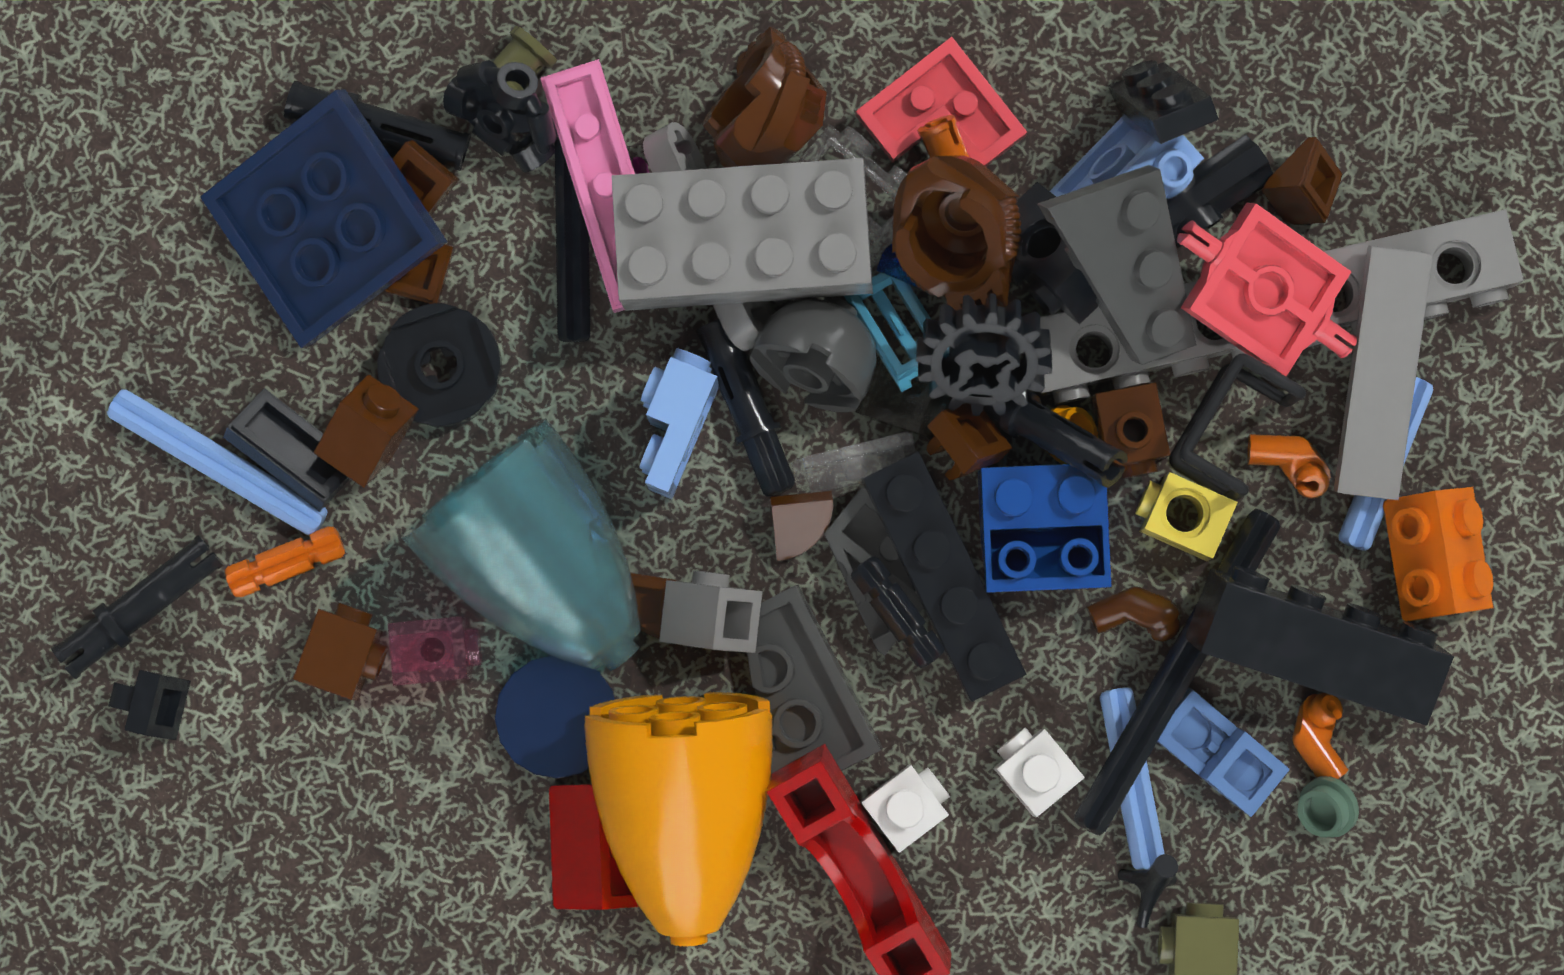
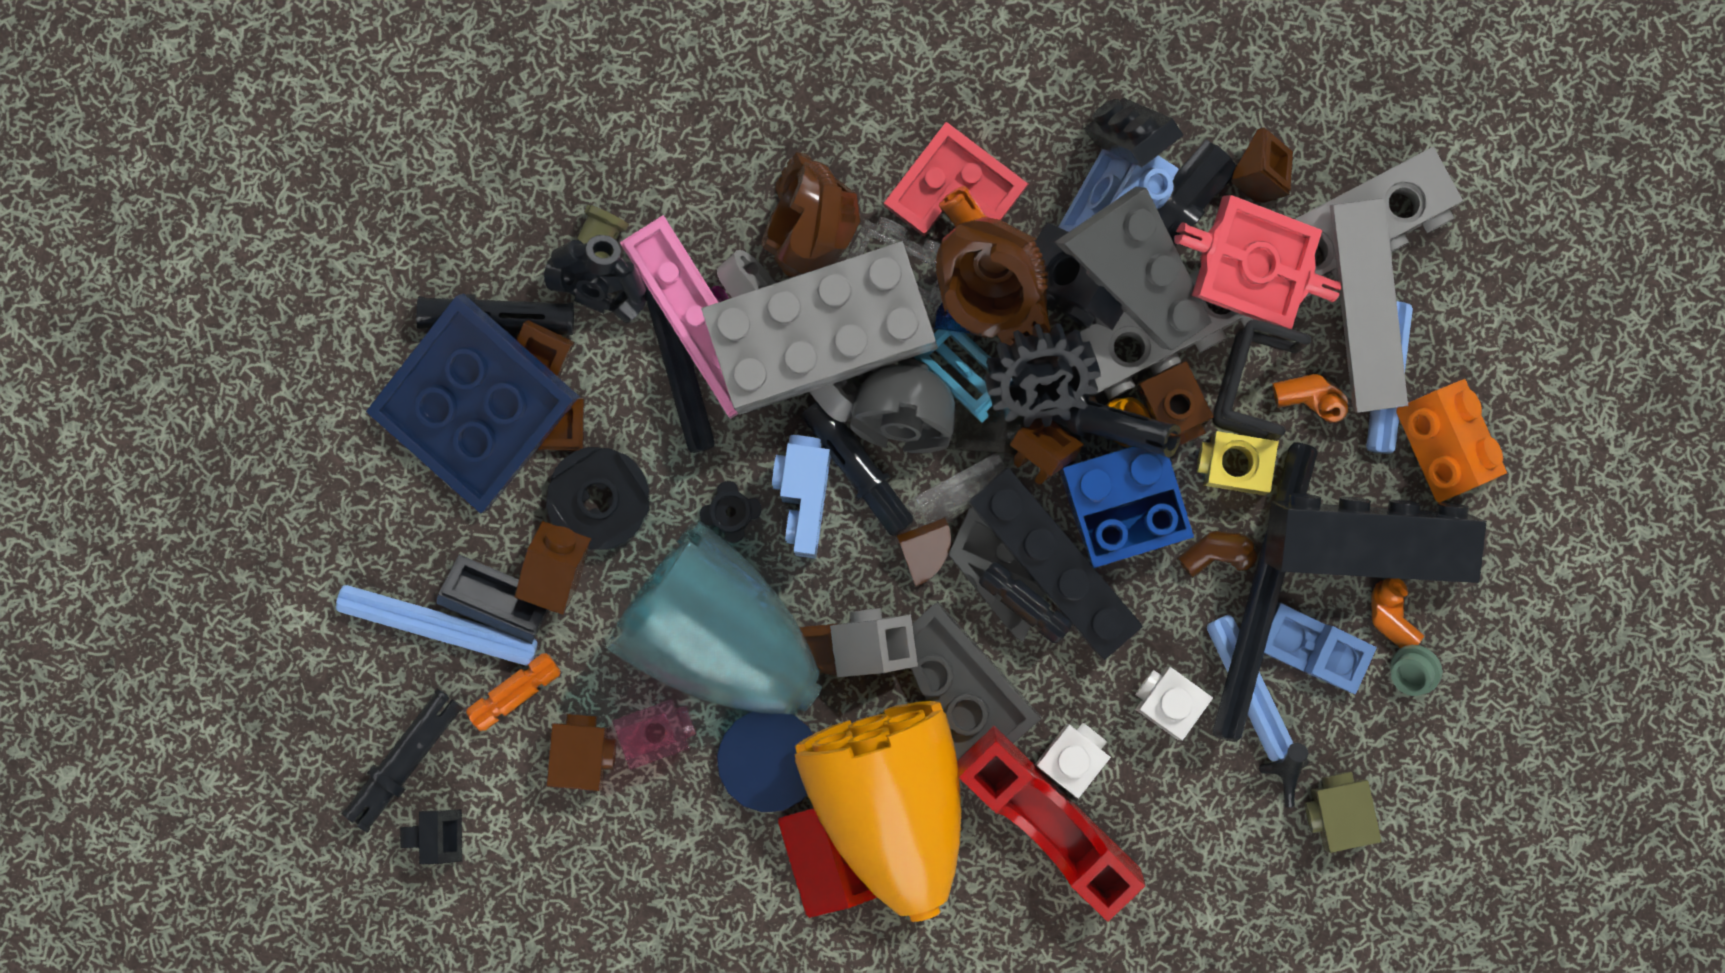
camera: 15 degrees left, 0 degrees up
none -> black plate [700,481,762,543]

